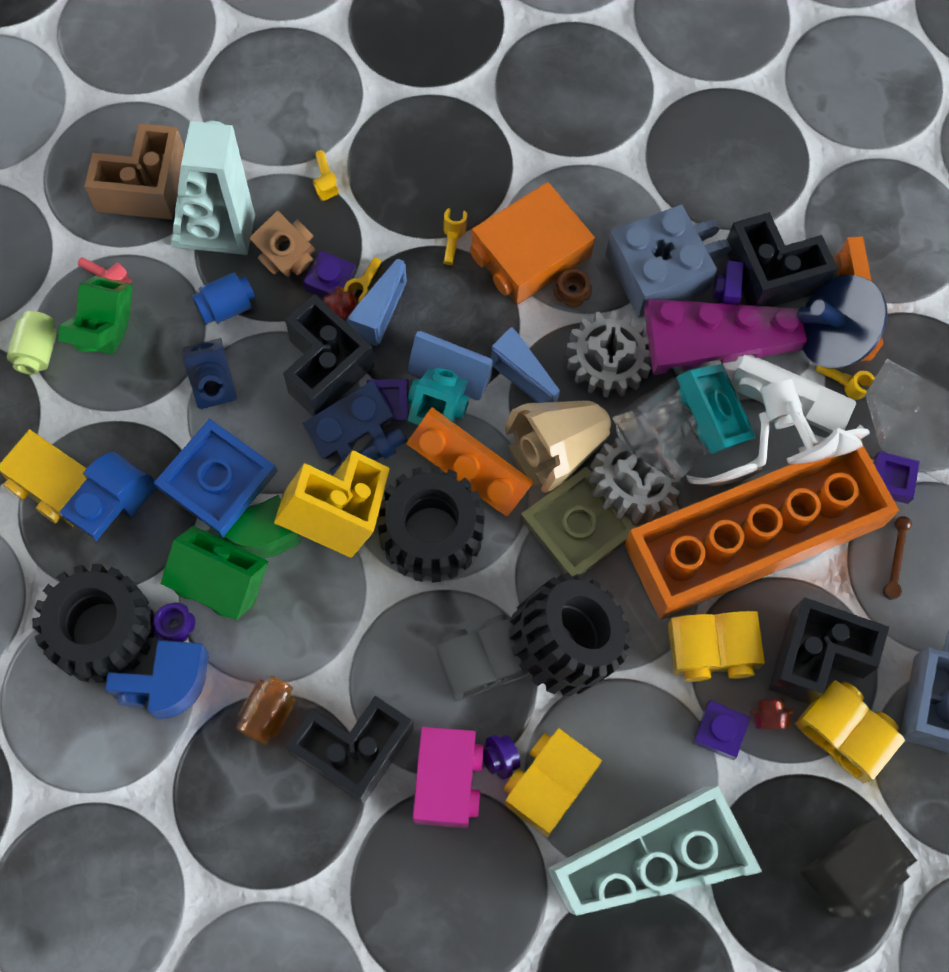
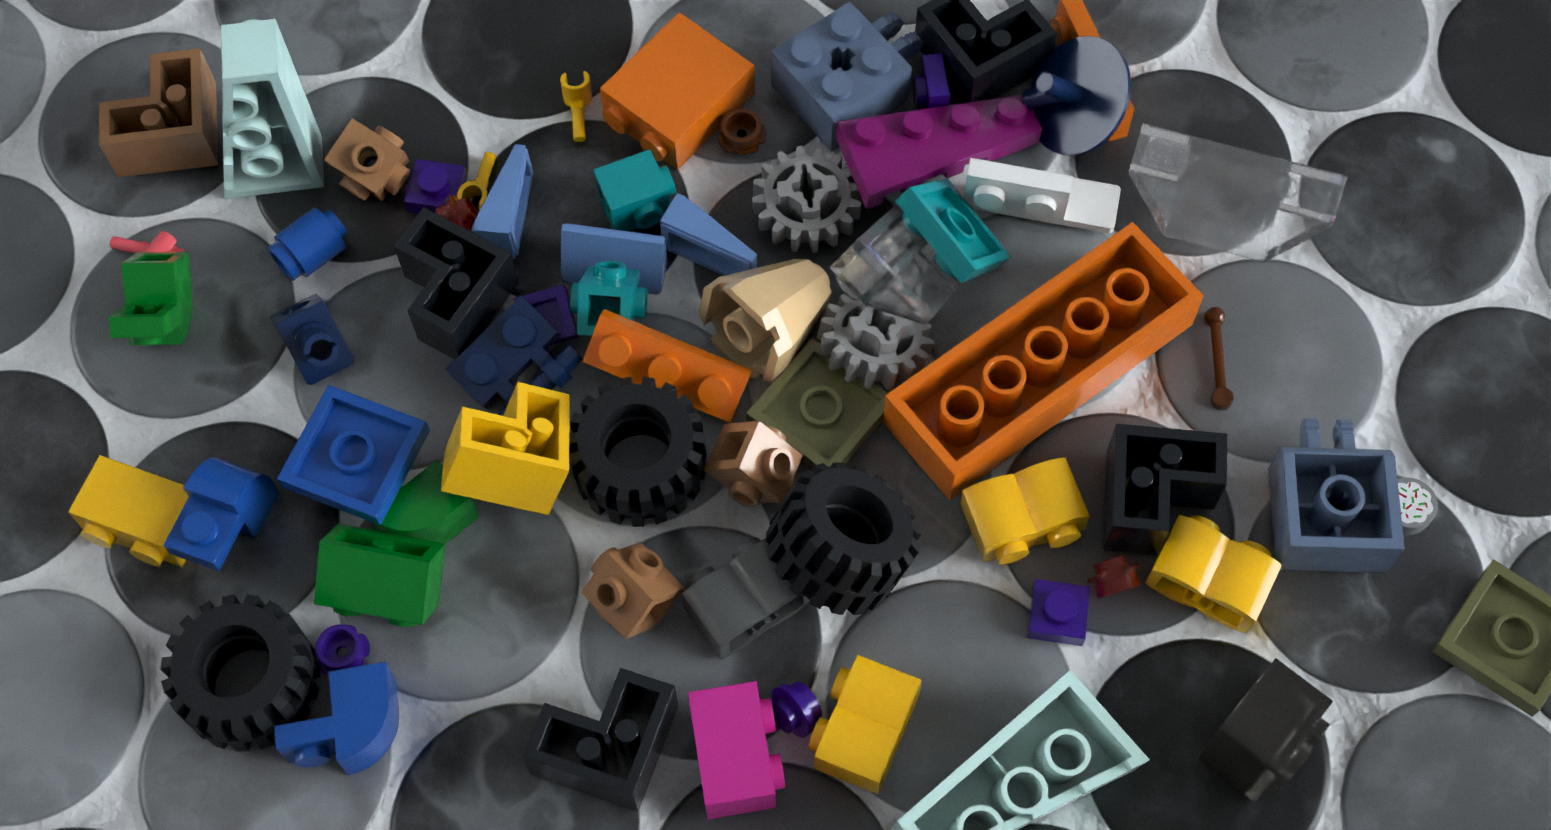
camera: 10 degrees left, 5 degrees down
yellowish green brick [6,311,57,375] -> none
clear orange brick [235,676,297,746] -> none
yellow hand [313,150,339,201] -> none
white plant [686,379,870,486] -> none
yellow hand [815,365,875,400] -> none
dark purple plate [873,451,920,504] -> none
none -> medium nougat brick [581,542,685,640]
none -> teal brick [593,149,676,231]
none -> medium nougat brick [704,421,803,507]

